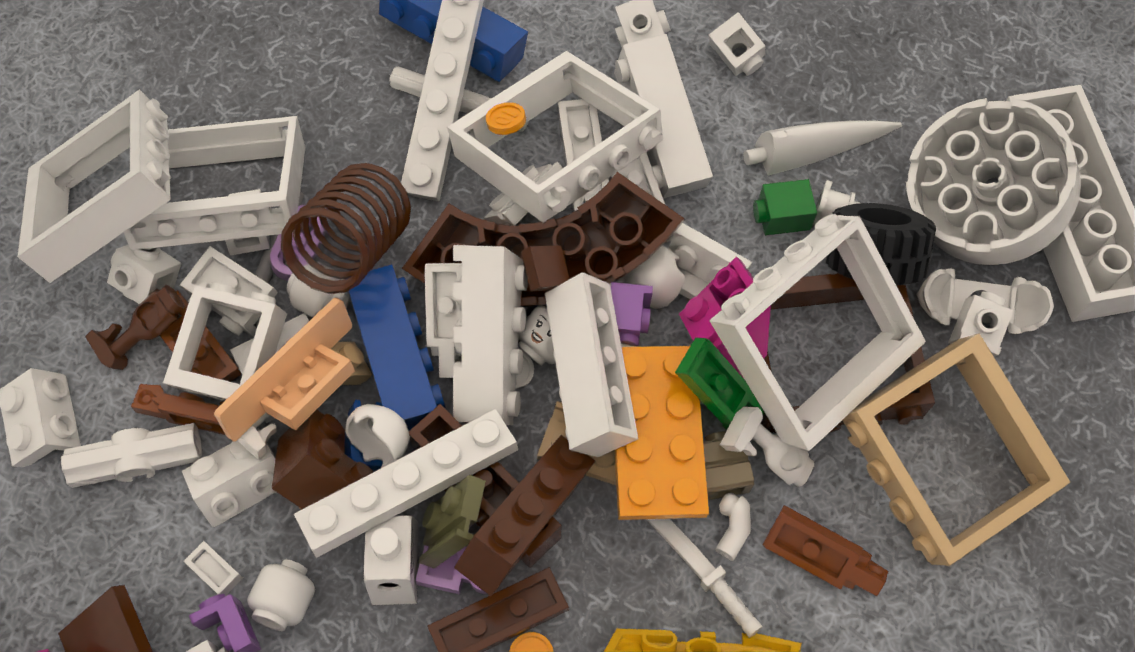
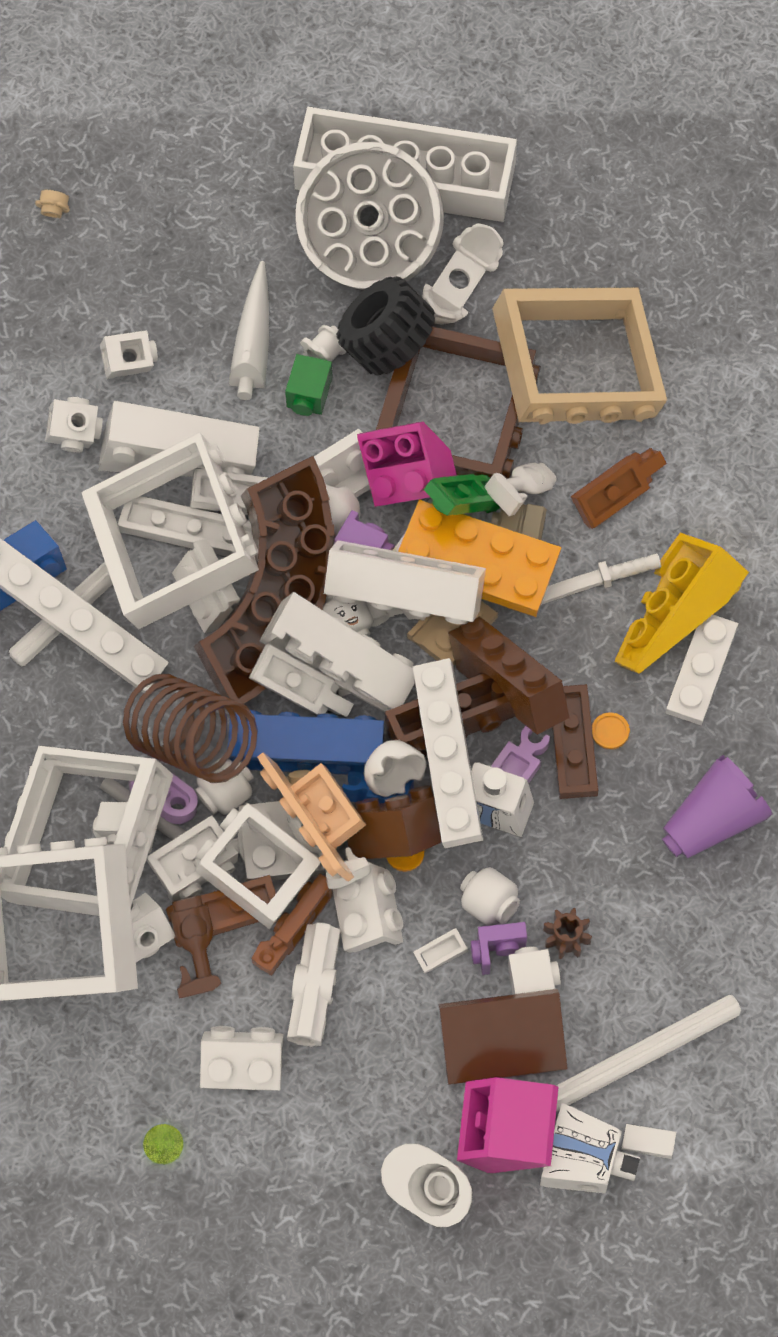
camera: 65 degrees left, 0 degrees up
olive plate [418,474,486,568] -> none
light orange piece [486,102,526,135] -> none
reddish brown tile [521,245,569,292] -> none
white window [709,214,926,451] -> none
white arm [715,493,751,561] -> none
white brick [948,292,1014,356] -> none

